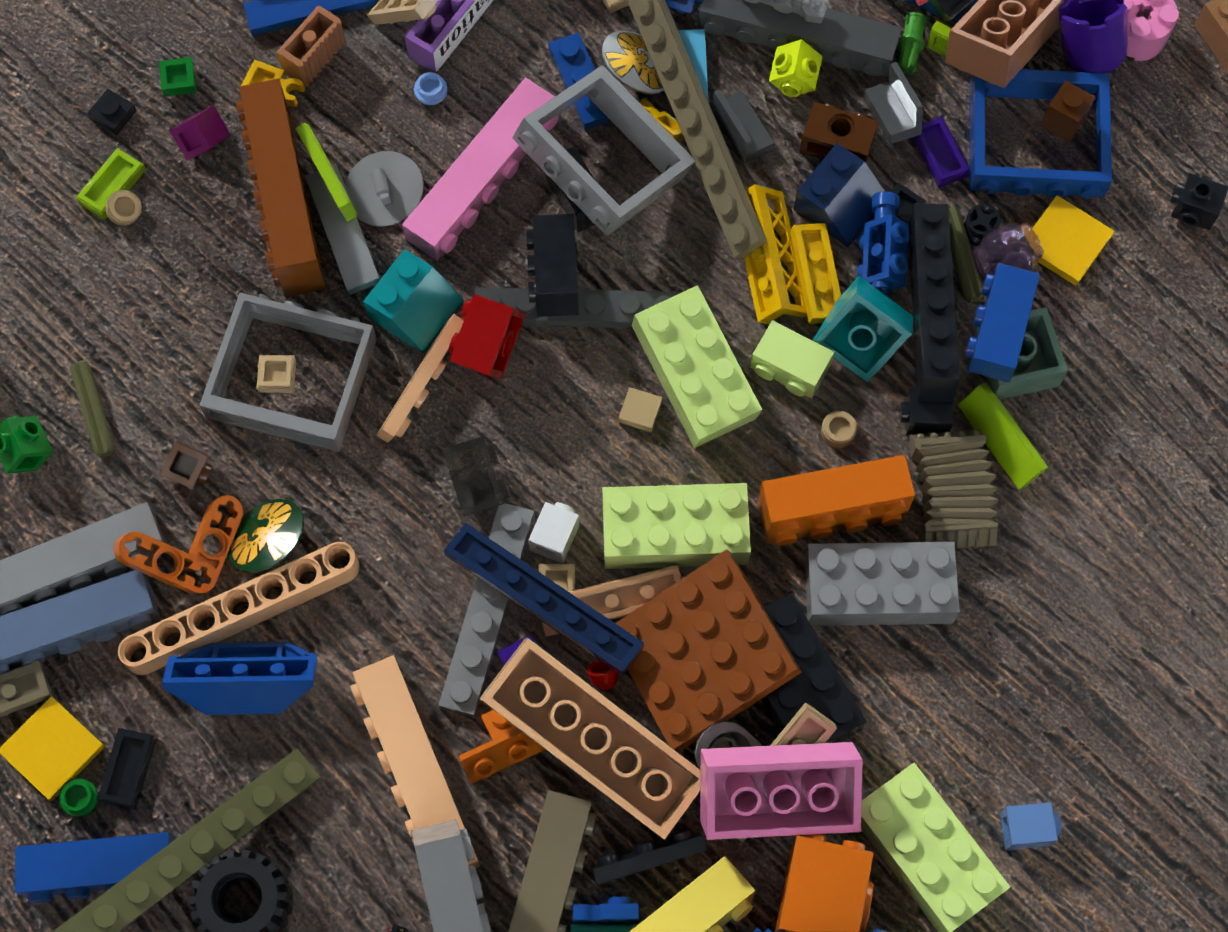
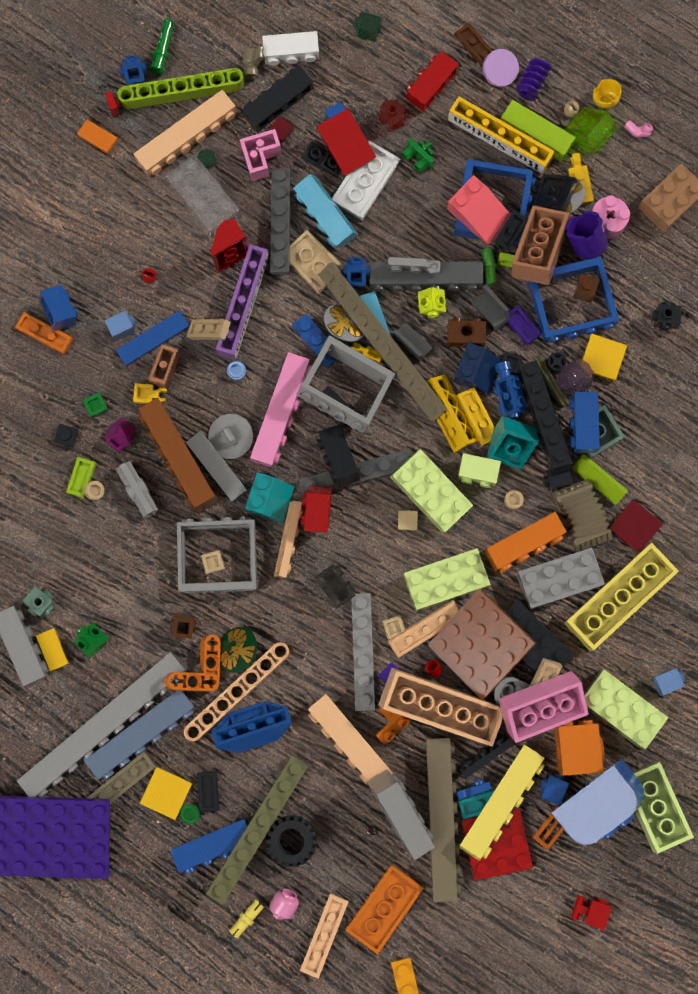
camera: 15 degrees left, 10 degrees up
olive axle [70,360,115,458] -> none
lime tile [295,122,358,222] -> none
dark blue plate [444,523,644,676] -> none
white brick [528,502,579,564] -> none
none -> light grey piece [116,461,159,518]
none -> light yellow brick [564,543,679,652]
none -> dark red tile [609,500,663,553]

